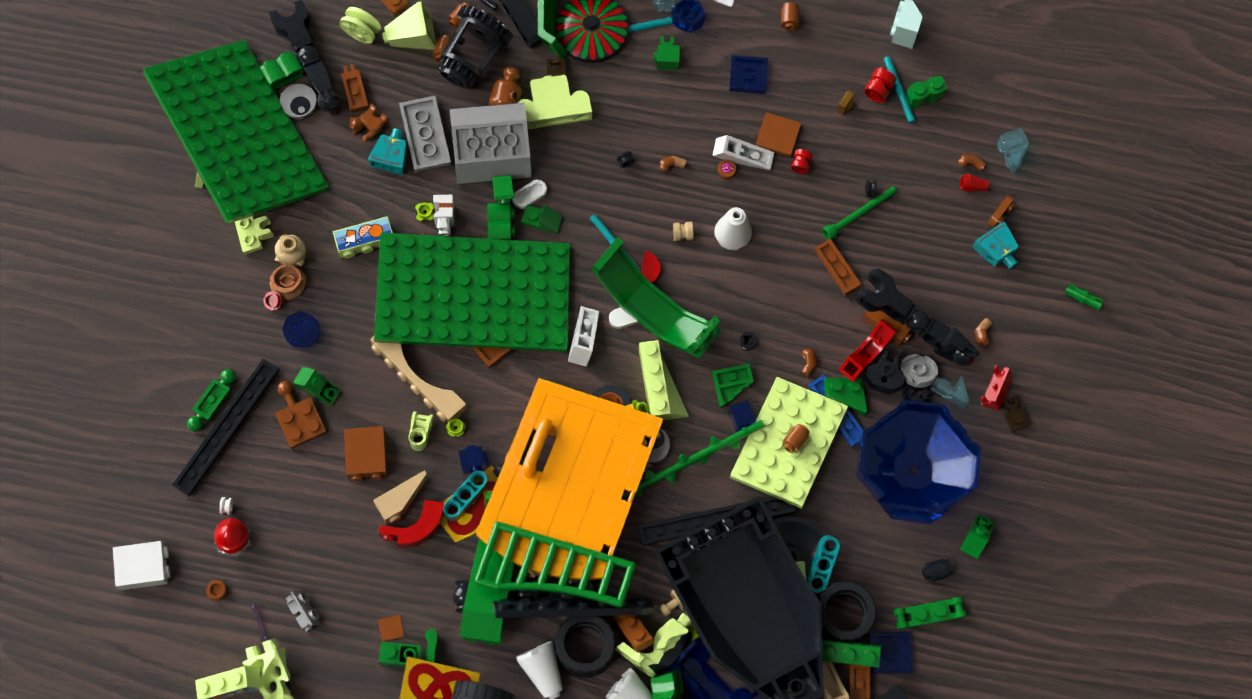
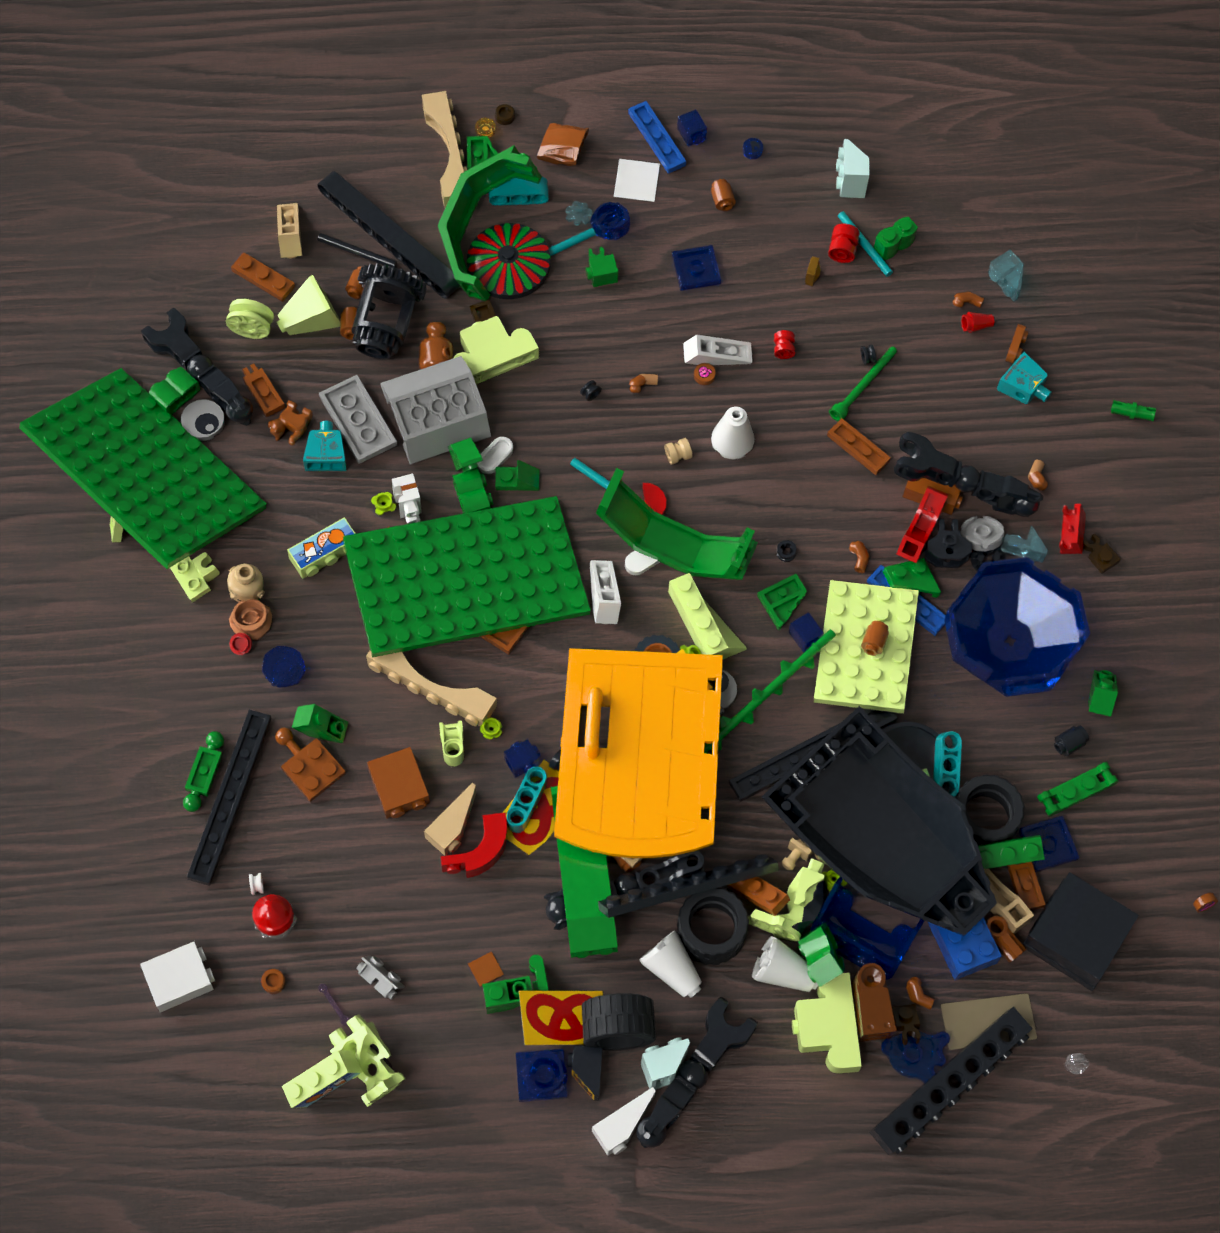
camera: 15 degrees left, 5 degrees down
green bar [474,521,636,607] -> none
dark orange tile [756,112,801,157] -> none

